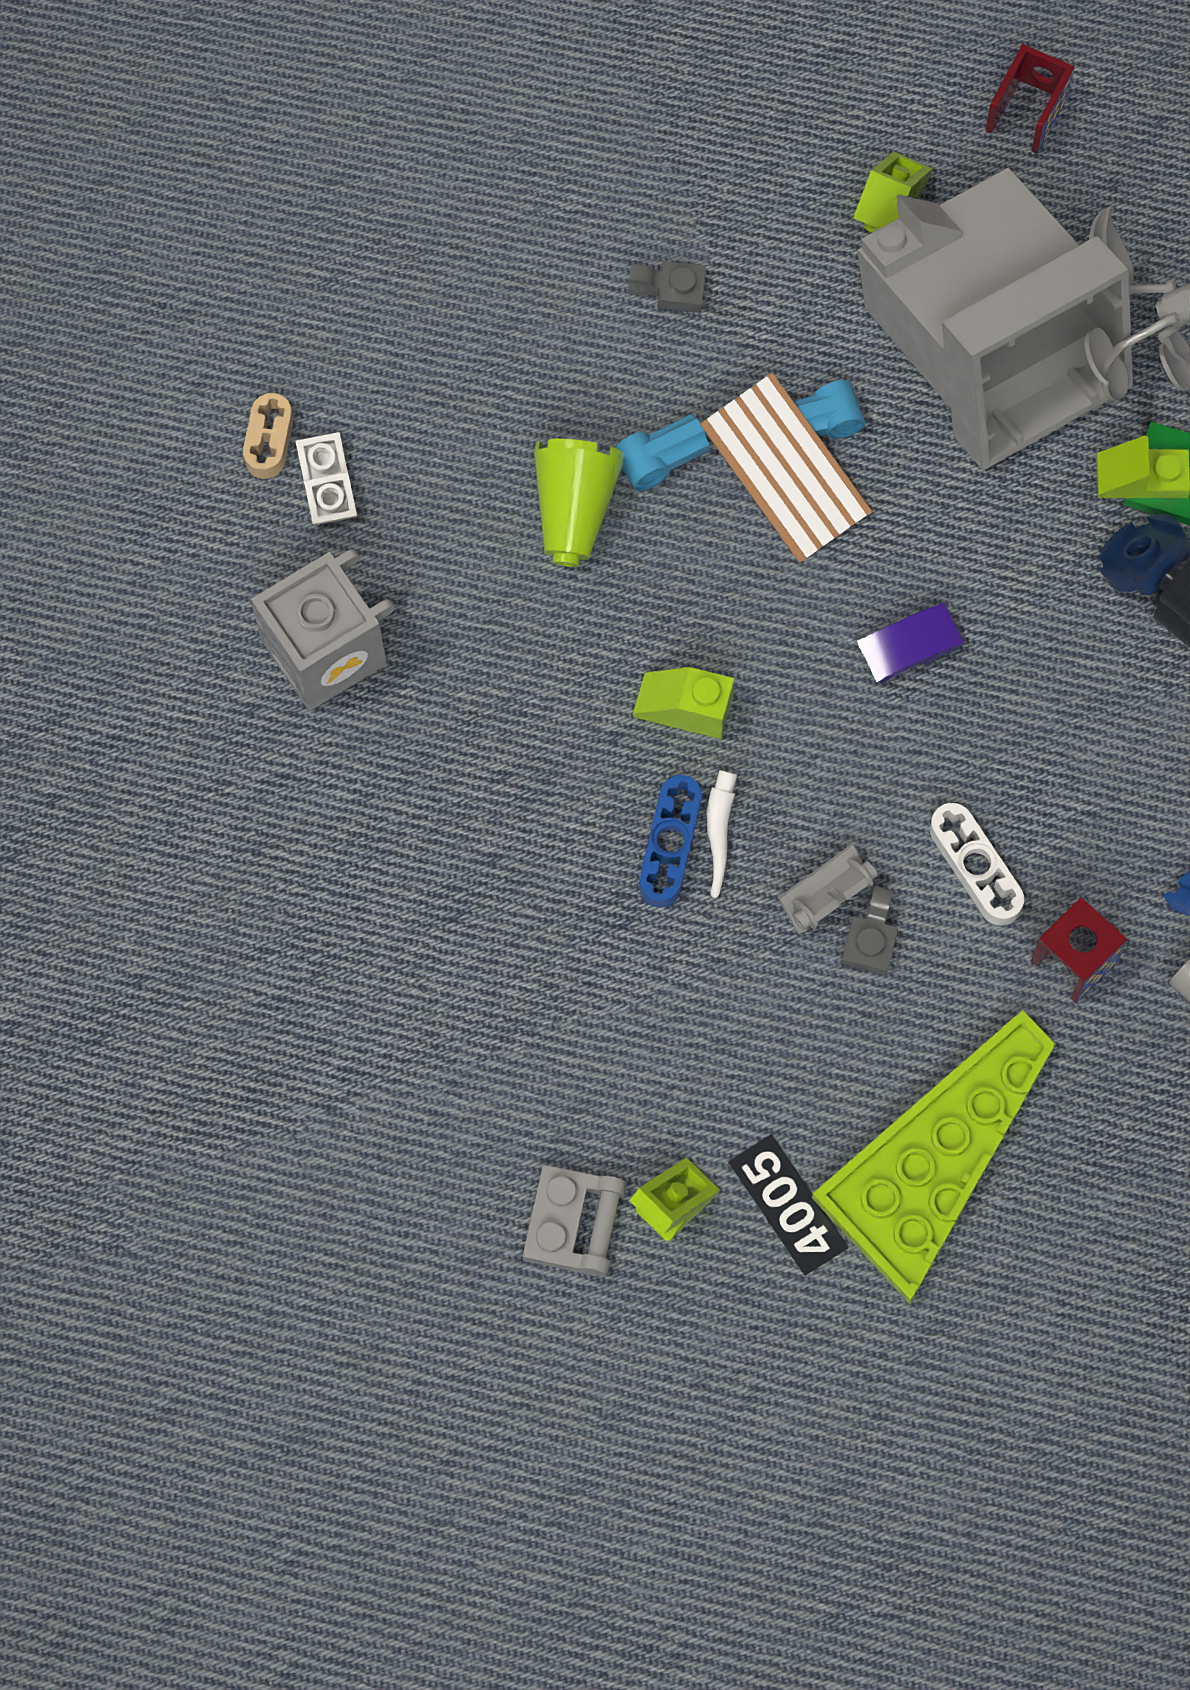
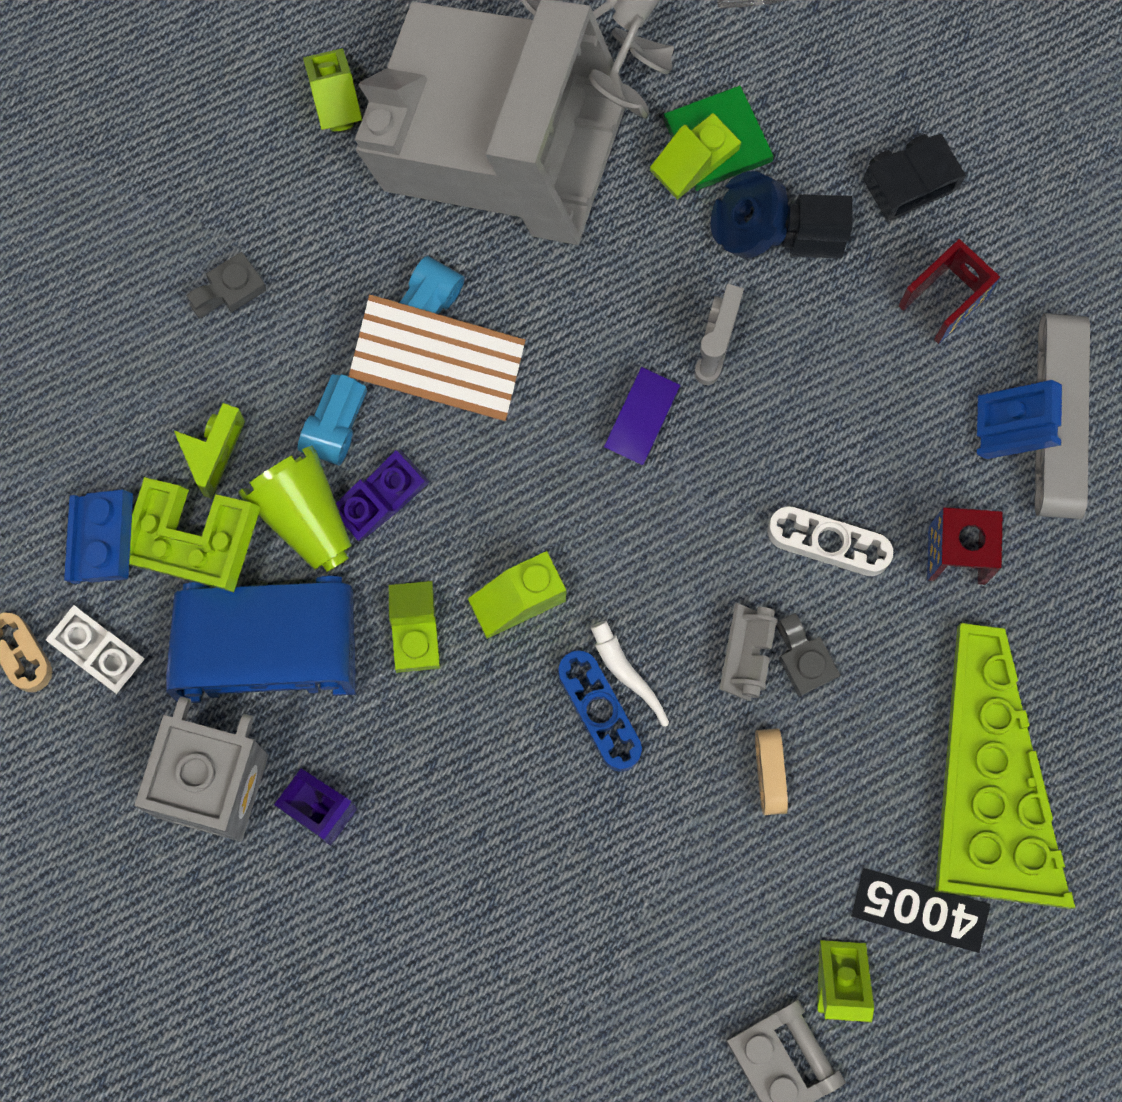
camera: 45 degrees left, 5 degrees up
none -> blue plate [64,489,133,584]
none -> lime plate [129,477,261,592]
none -> blue windscreen [166,576,356,703]
none -> lime slope [174,403,245,499]
none -> dark purple slope [274,768,357,846]
none -> dark purple slope [336,450,430,541]
none -> lime slope [389,581,440,673]
none -> light grey plate [694,284,744,385]
none -> tan beam [755,729,788,815]

